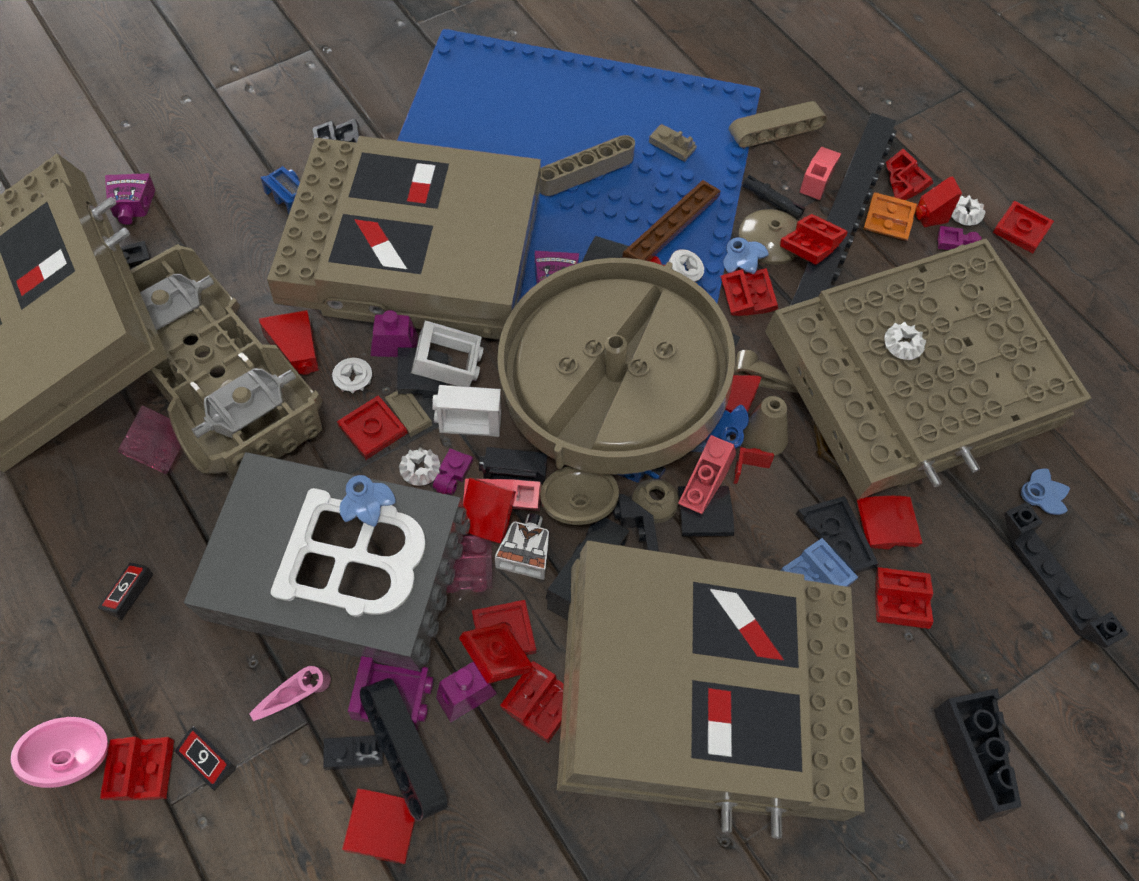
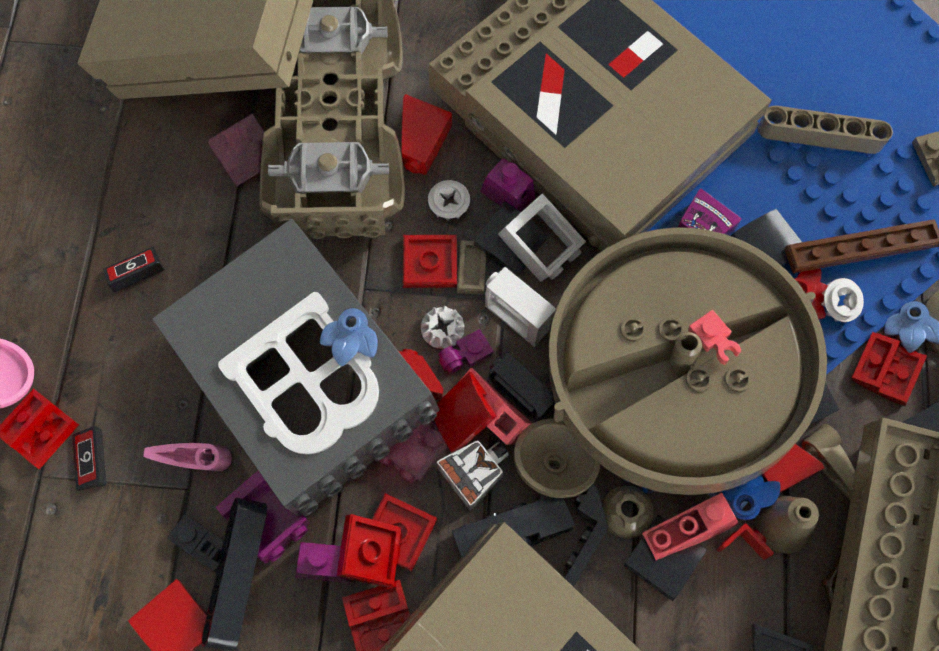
camera: 40 degrees right, 10 degrees up
none -> coral plate [688,310,741,365]

